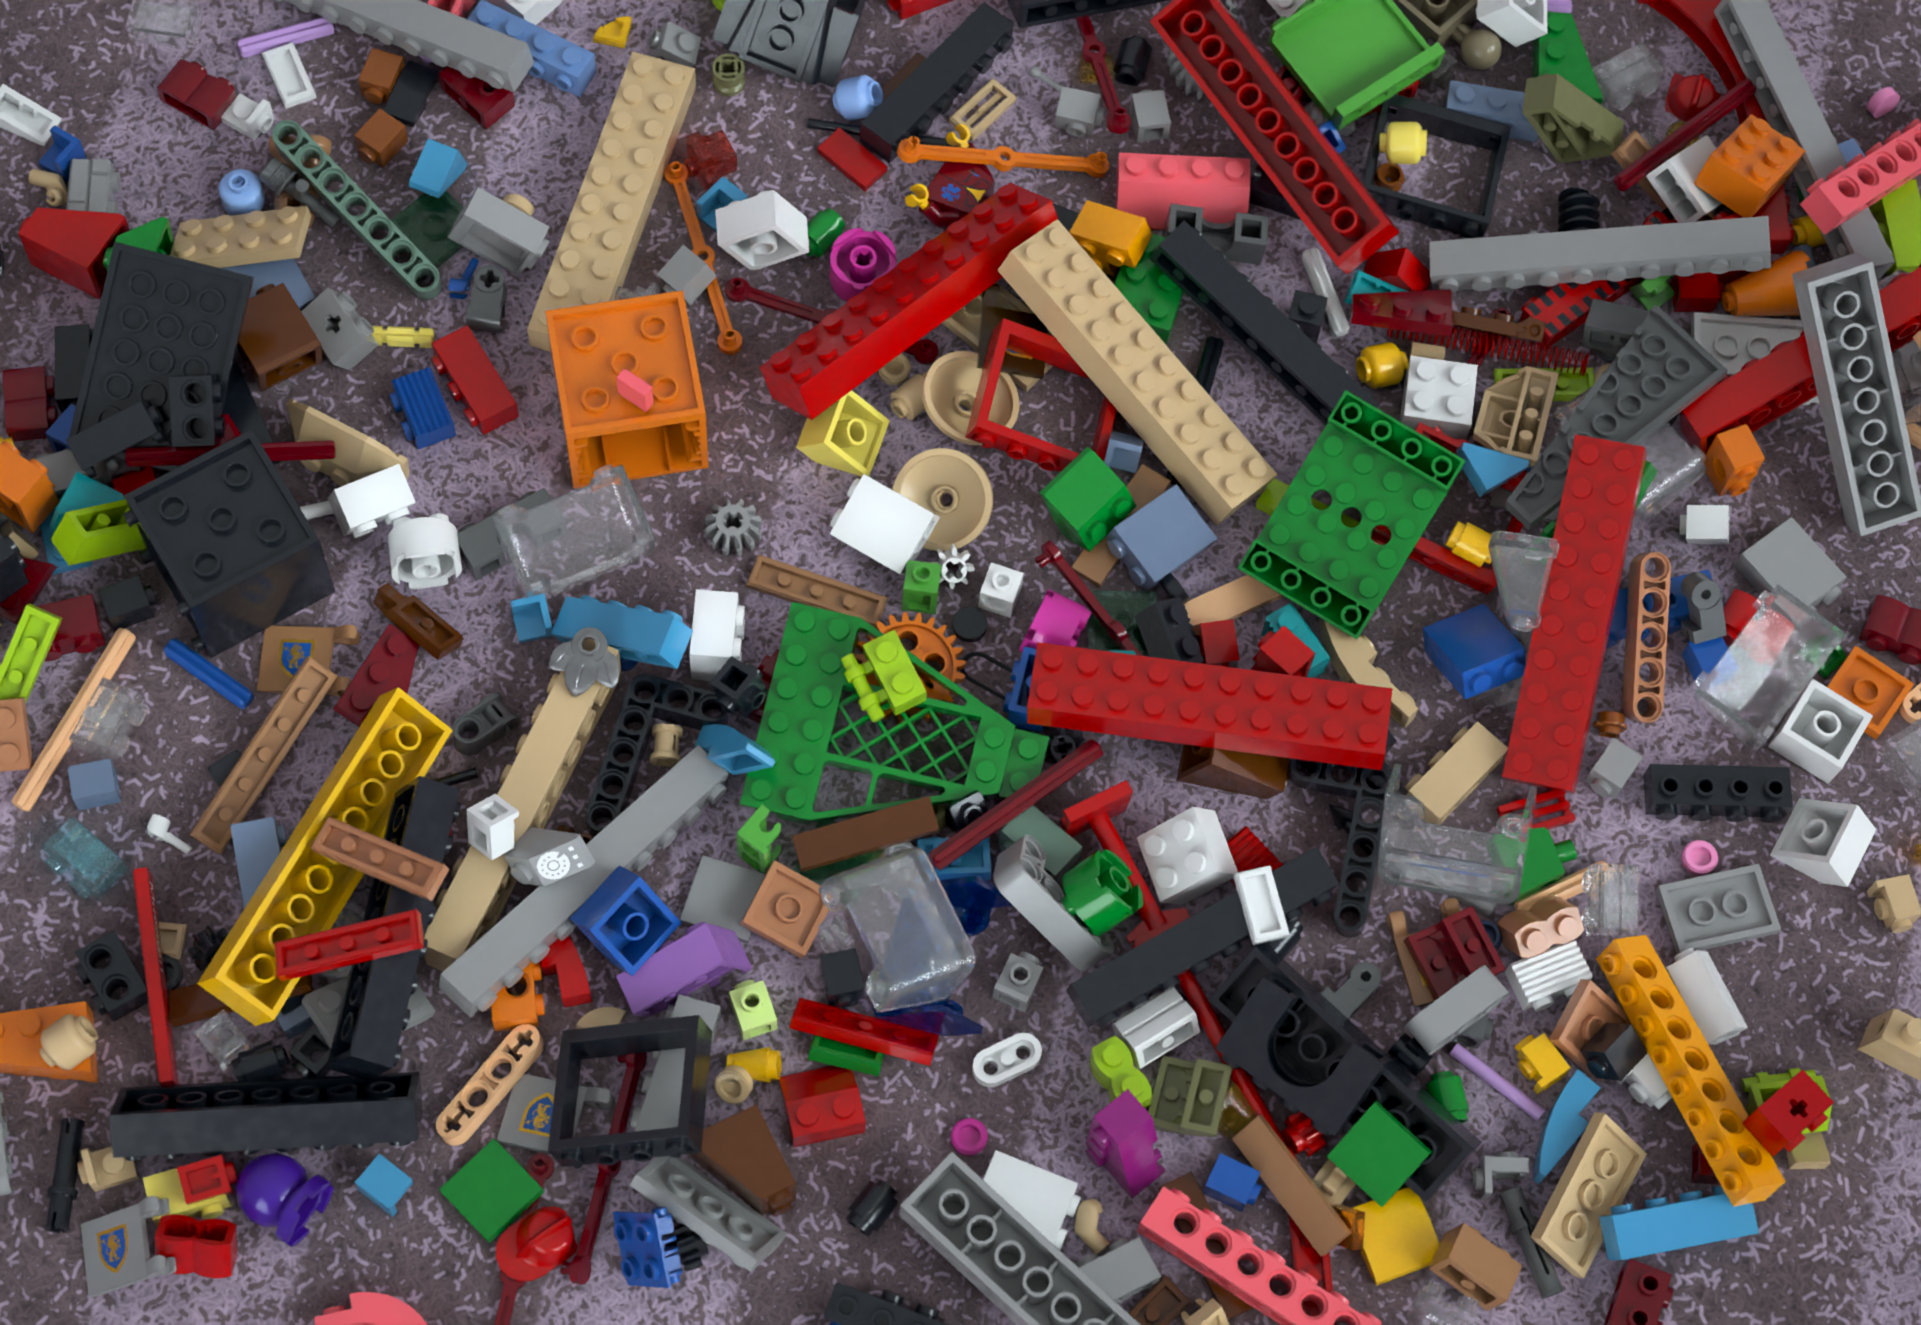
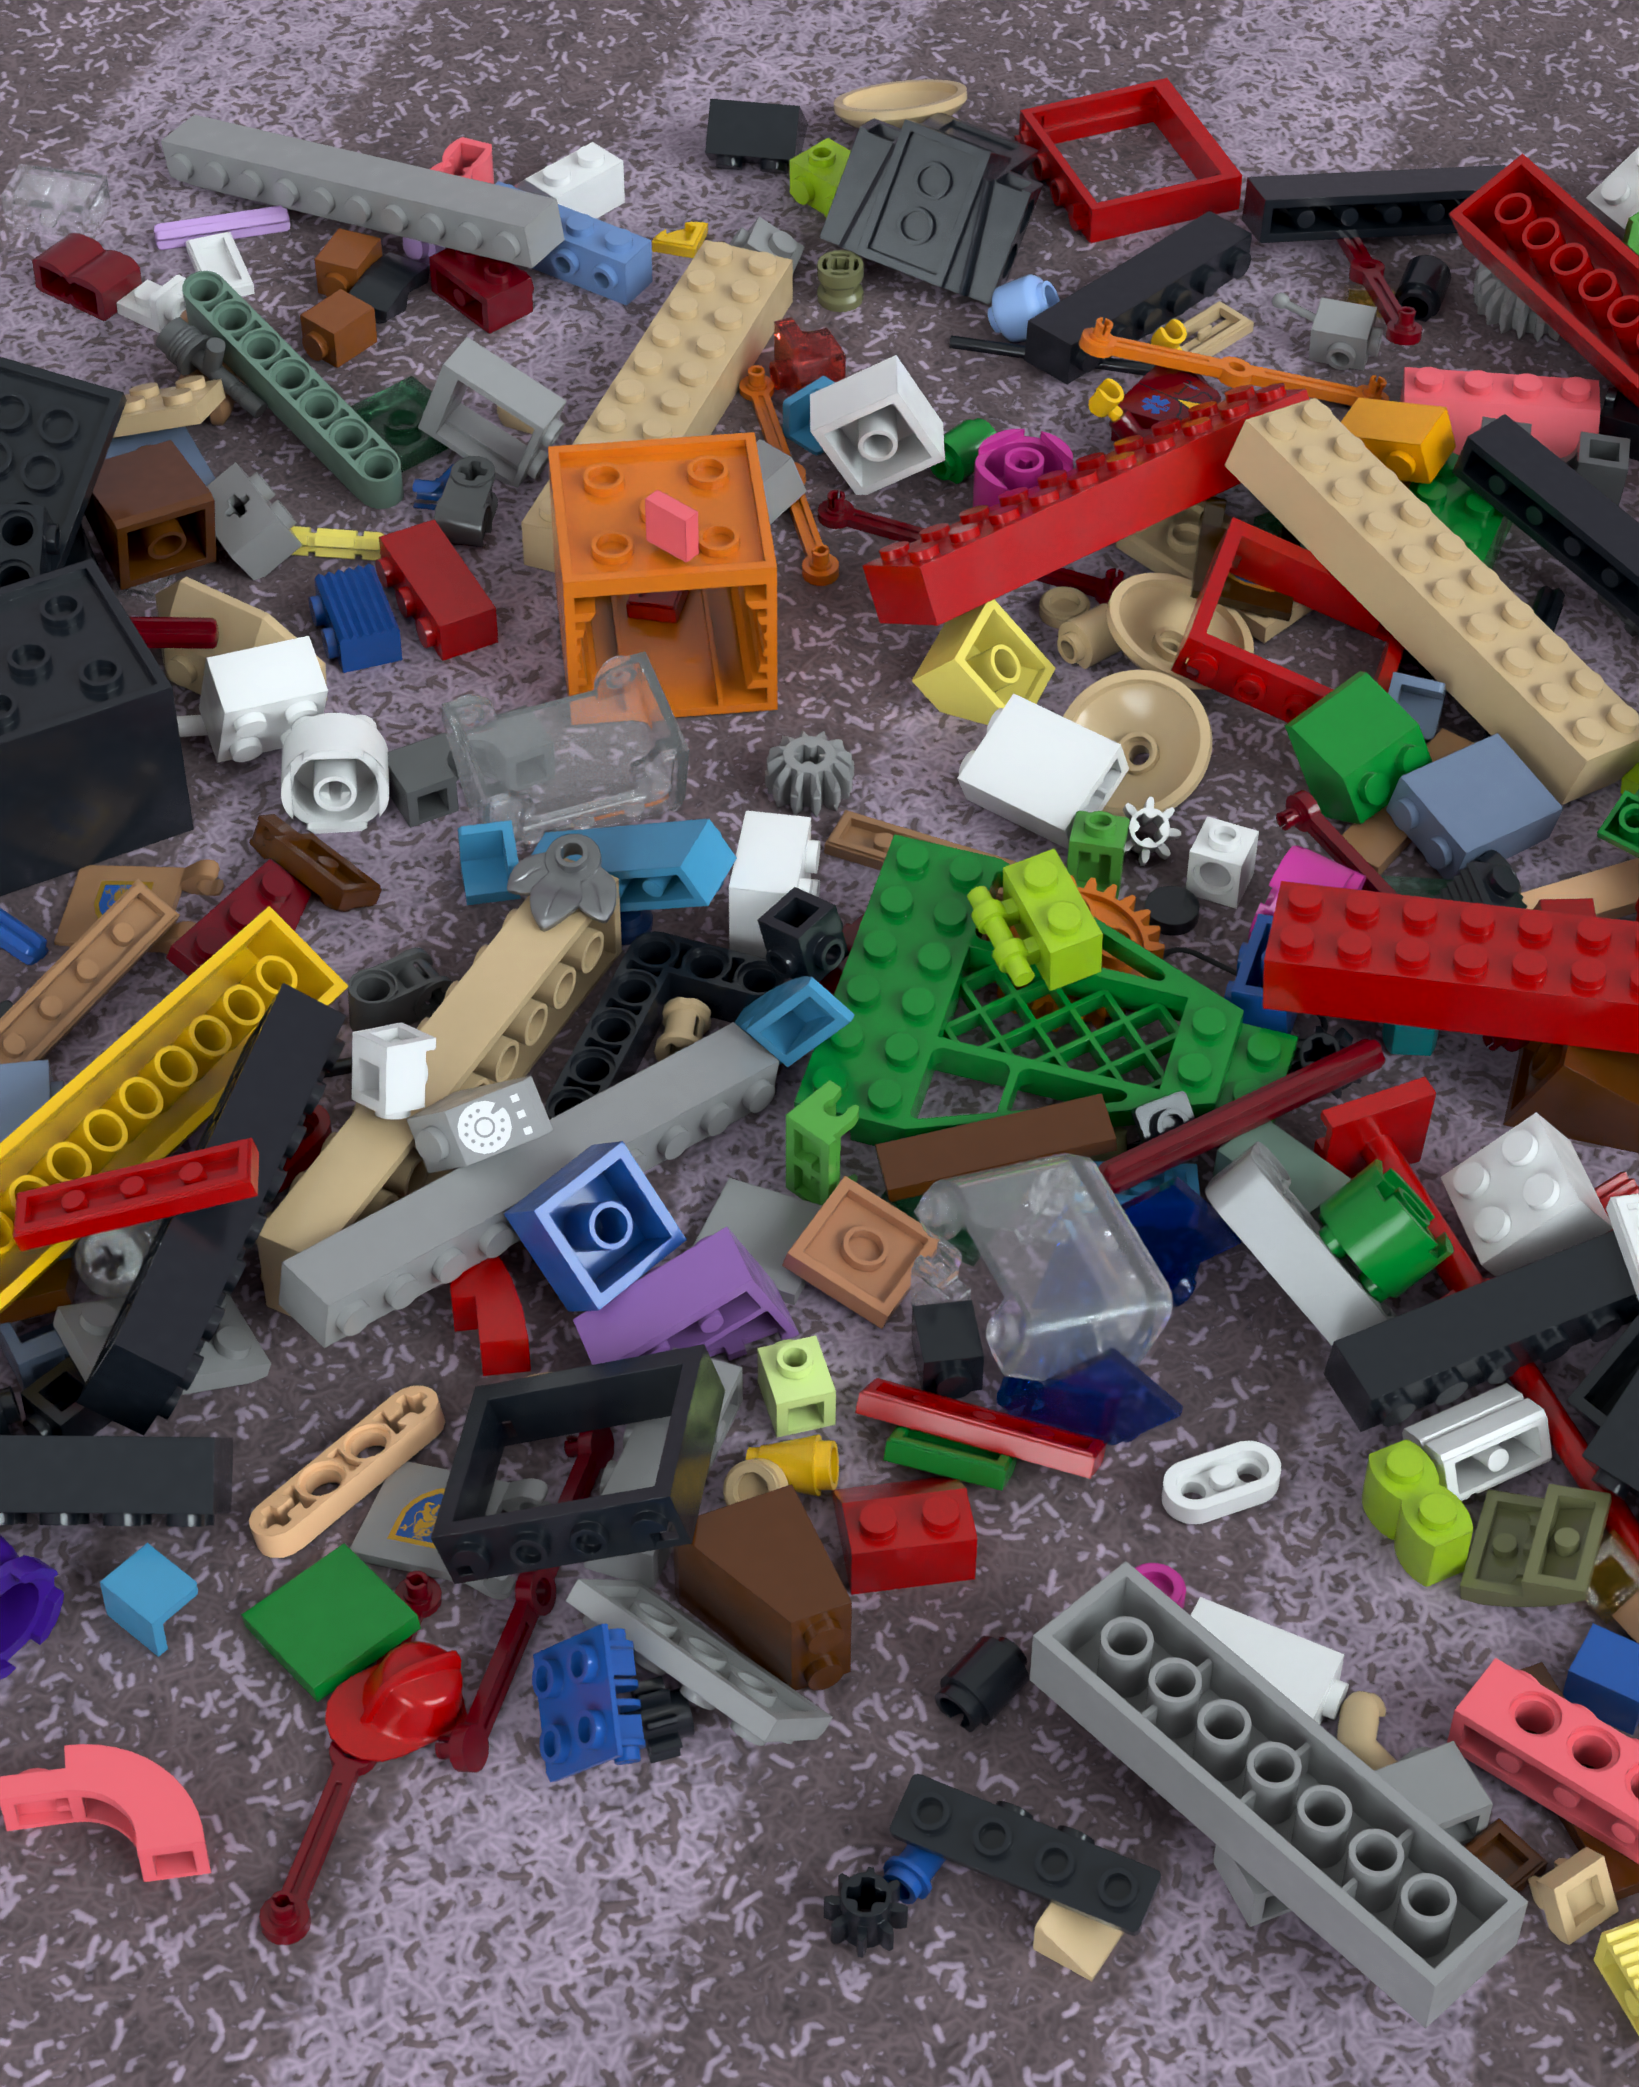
camera: 10 degrees right, 20 degrees down
light blue head [218,169,265,216] -> none
nougat tile [311,816,449,902] -> none
dark azure slope [409,138,468,198] -> none
orange brick [491,962,545,1031] -> none
red tile [817,127,887,191] -> none
light grey brick [992,952,1044,1012] -> none
magenta wedge [1085,1089,1165,1199] -> none
light grey brick [1129,90,1171,143] -> none

